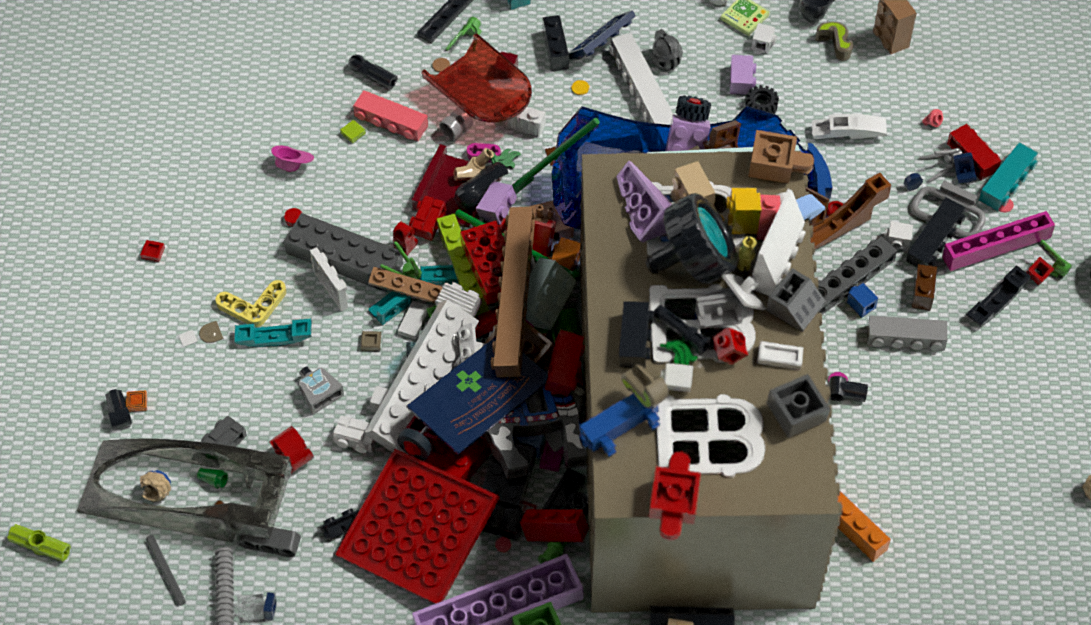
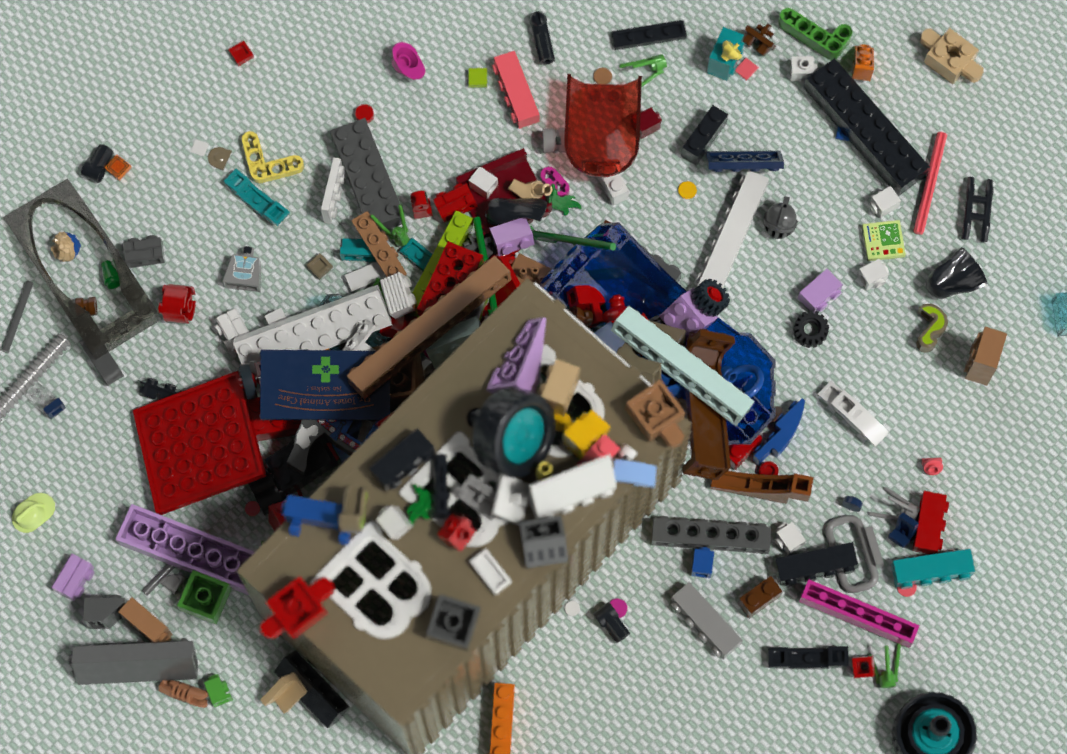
camera: 45 degrees right, 15 degrees up
none -> white panel [469,167,498,199]

